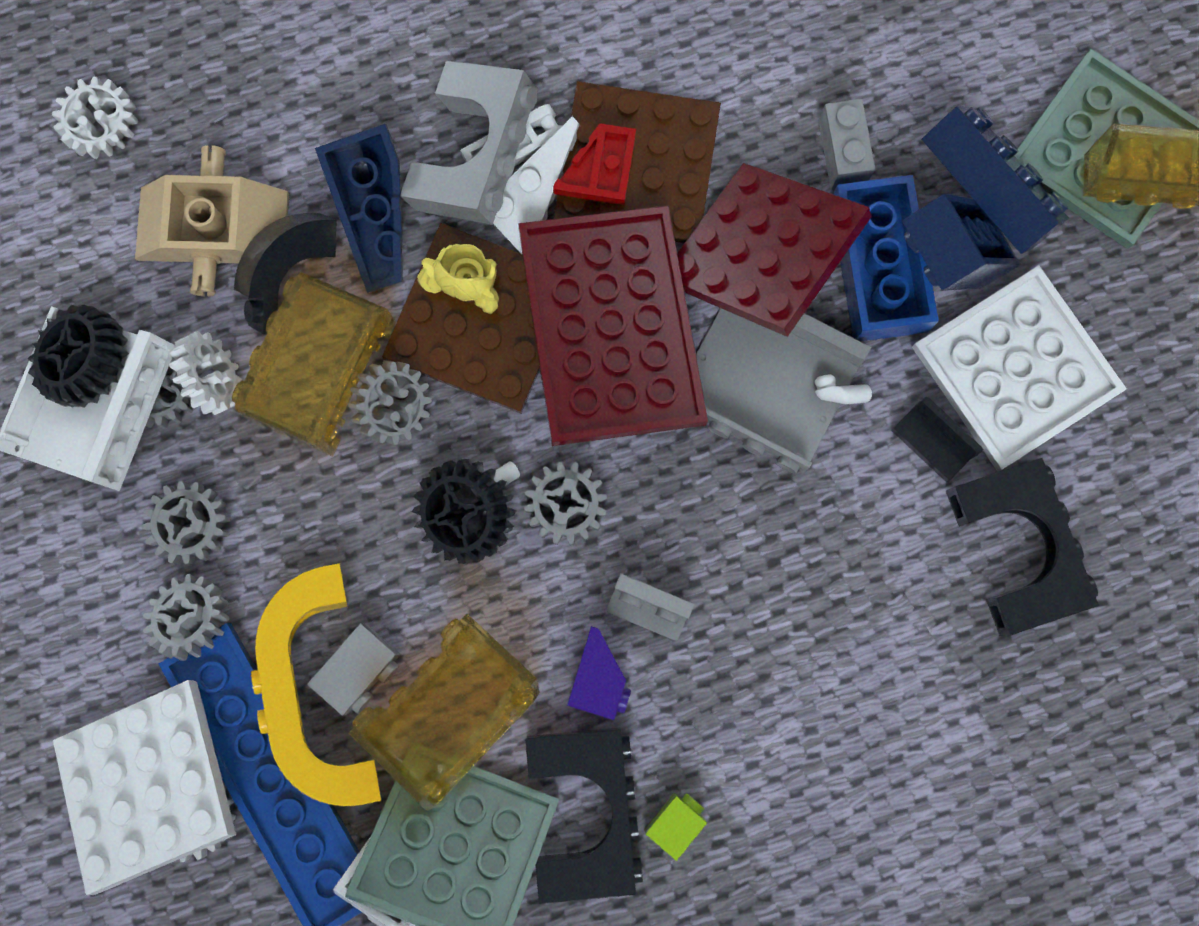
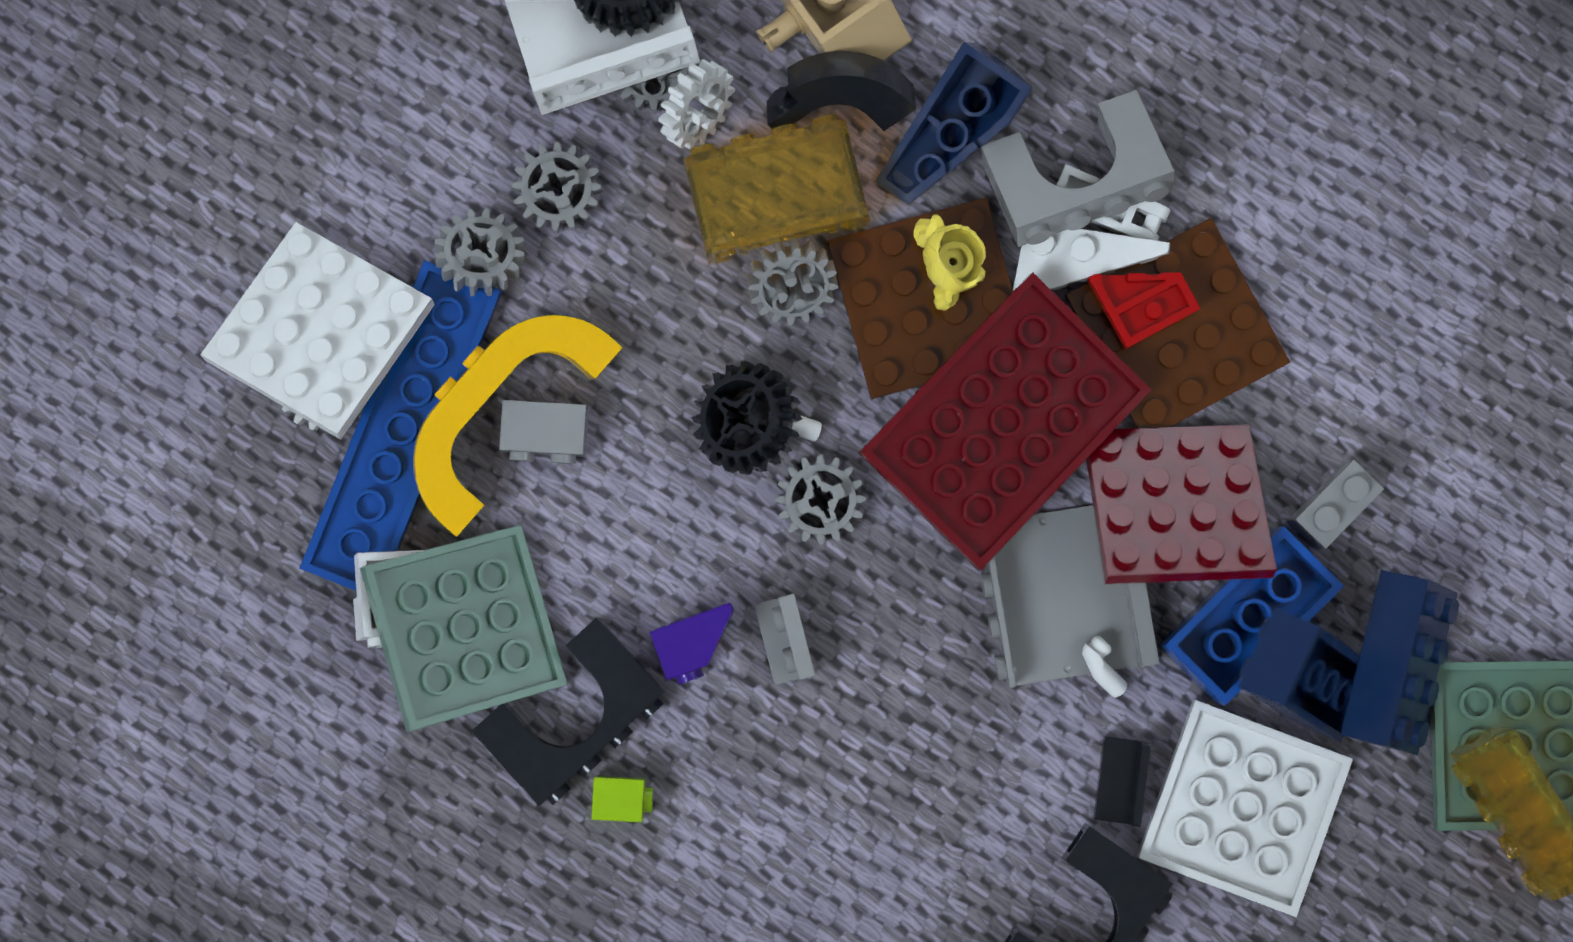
camera: 50 degrees right, 5 degrees up
clear yellow windscreen [349,614,540,811] -> none

